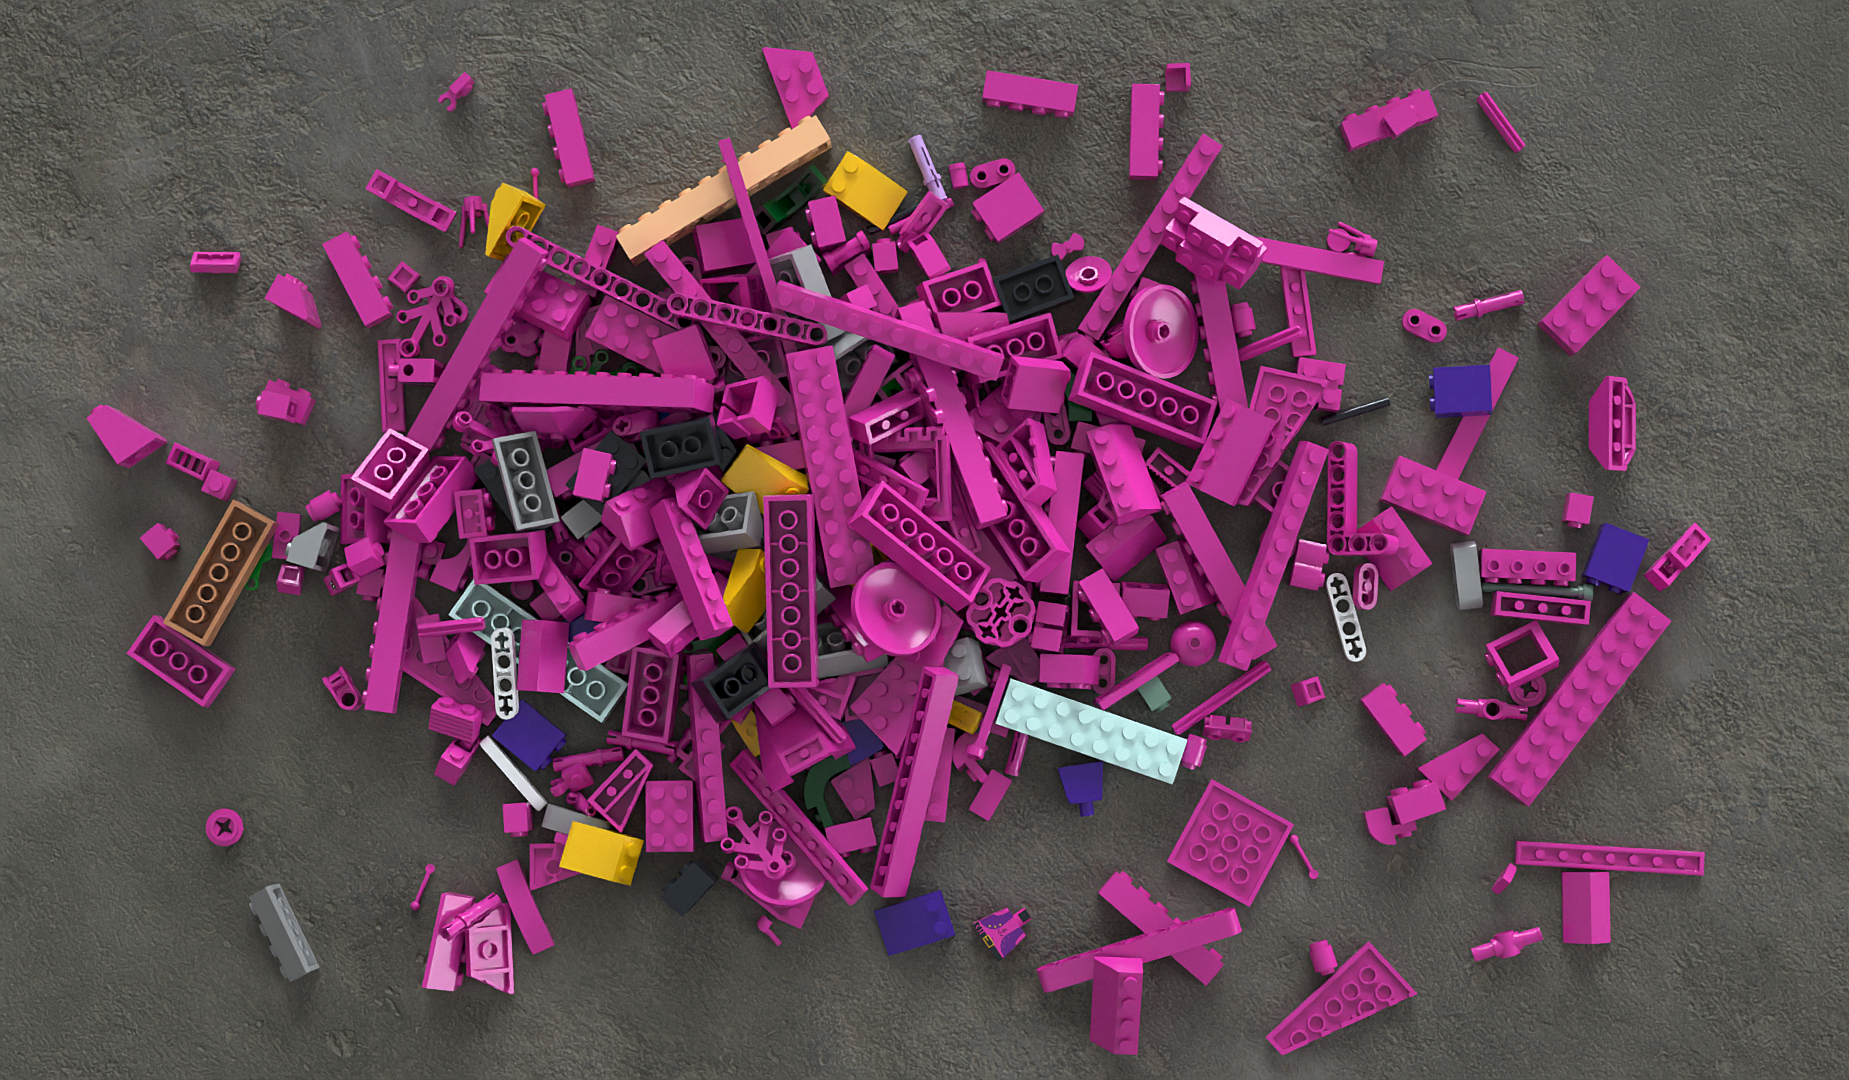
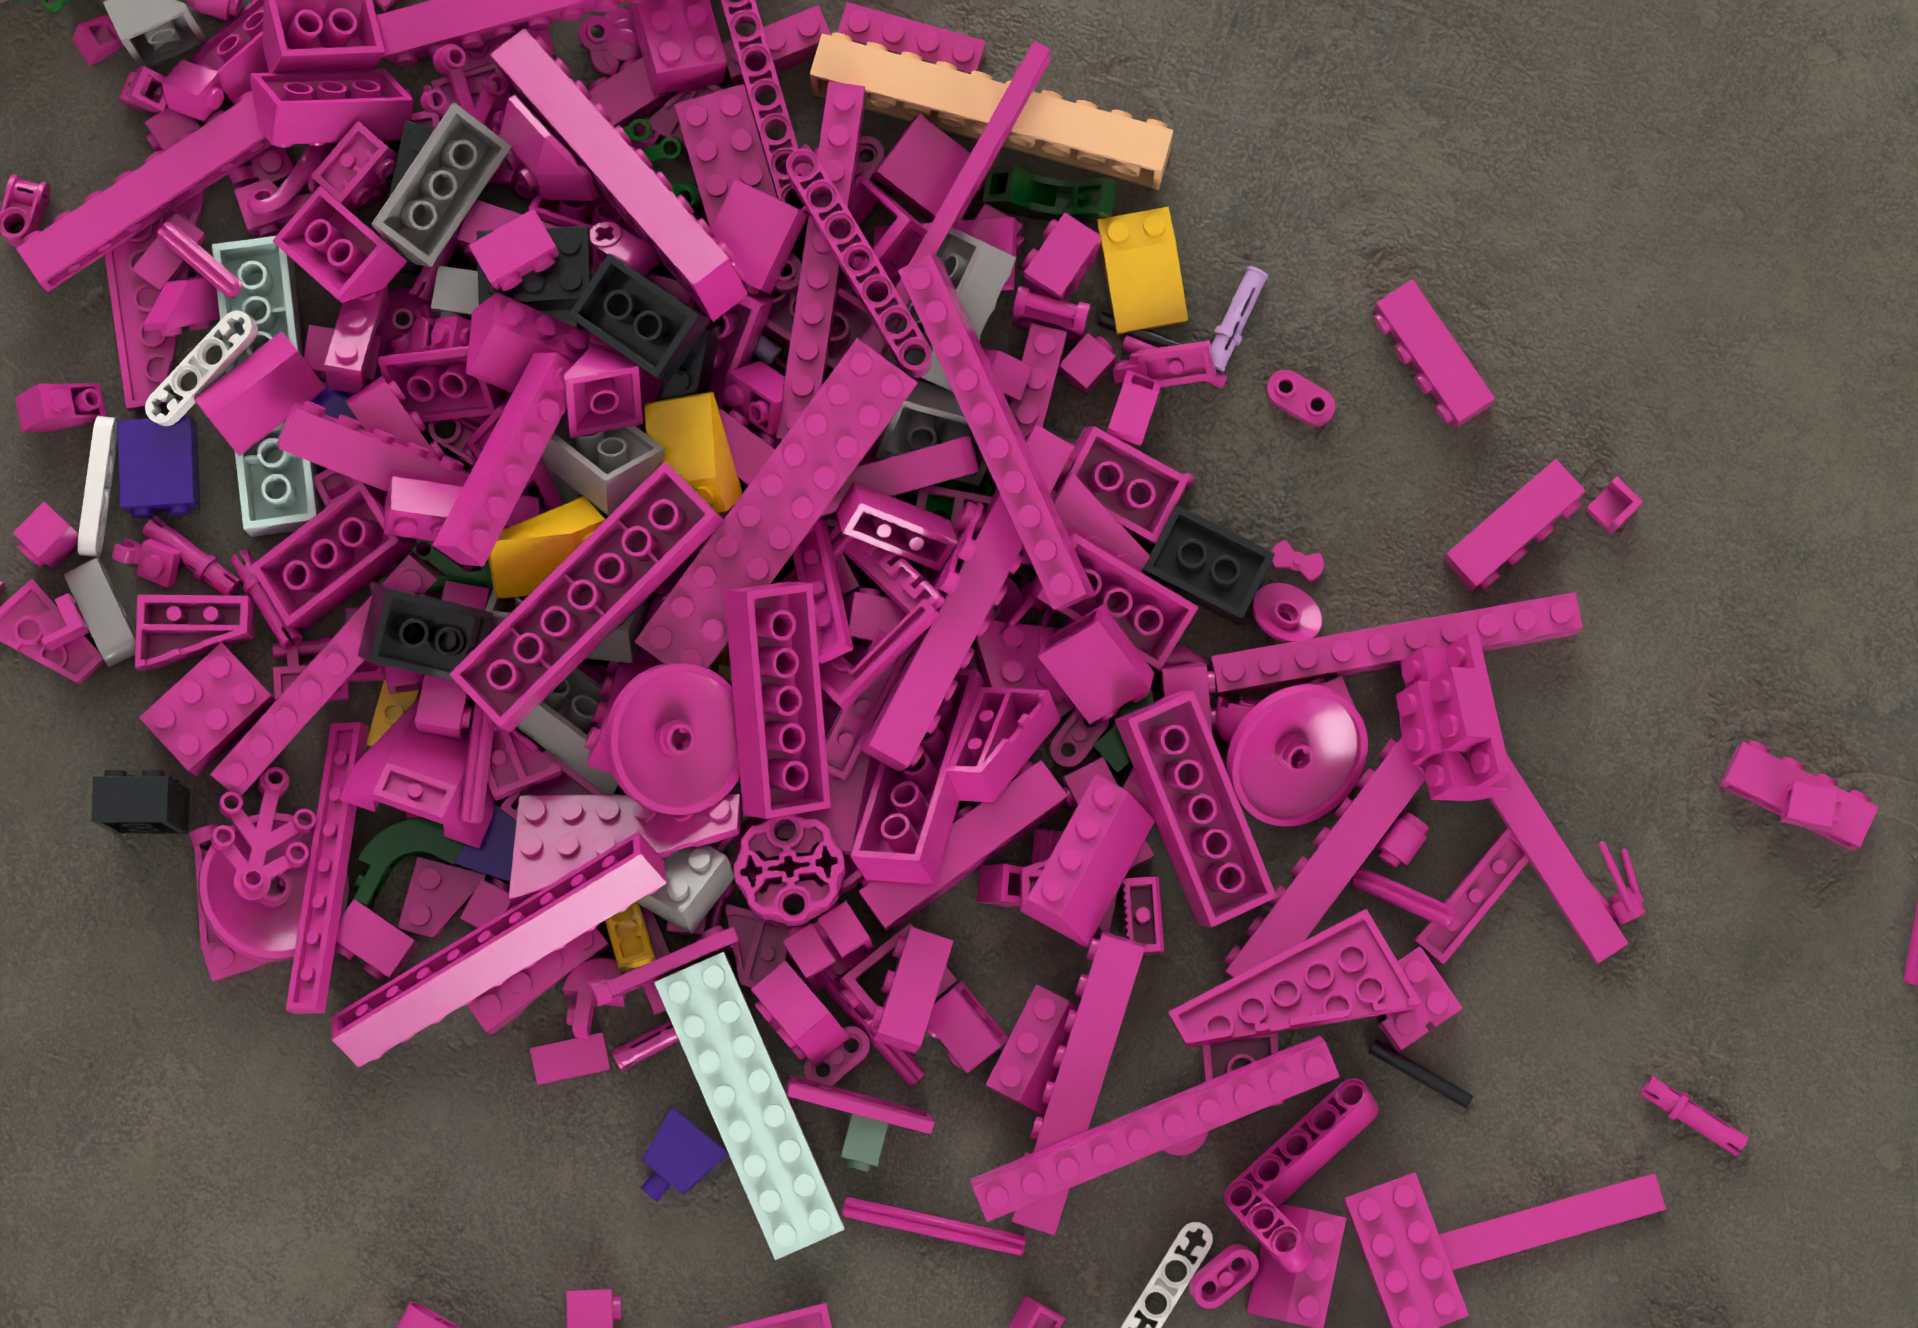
camera: 45 degrees right, 5 degrees down
dark pink brick [428,697,483,743] -> none
dark pink tile [511,580,535,600] -> none
yellow slope [559,821,644,886] -> none
dark pink arm [566,791,596,817] -> none
dark pink piece [717,376,780,439] -> none
dark pink hand [757,915,782,947] -> none
dark pink wing [762,47,829,129] -> none
dark purple slope [874,889,955,956] -> none
dark pink piece [948,163,969,189] -> none
dark pink brick [971,172,1044,245] -> none
torso [973,907,1032,962] -> none
dark pink slope [1084,514,1167,583] -> none
dark pink cylinder [1170,620,1216,667] -> none
dark pink brick [1181,734,1207,770] -> none
dark pink slope [1186,398,1276,507] -> none
dark pink hinge [1202,715,1252,743] -> none
dark pink brick [1288,539,1330,591] -> none
dark pink tile [1326,229,1350,252] -> none
dark pink plate [1401,309,1447,344] -> none
dark purple brick [1429,365,1493,418] -> none
dark pink brick [1537,255,1640,357] -> none
none -> dark pink plant [247,142,339,215]
none -> dark pink brick [837,2,986,74]

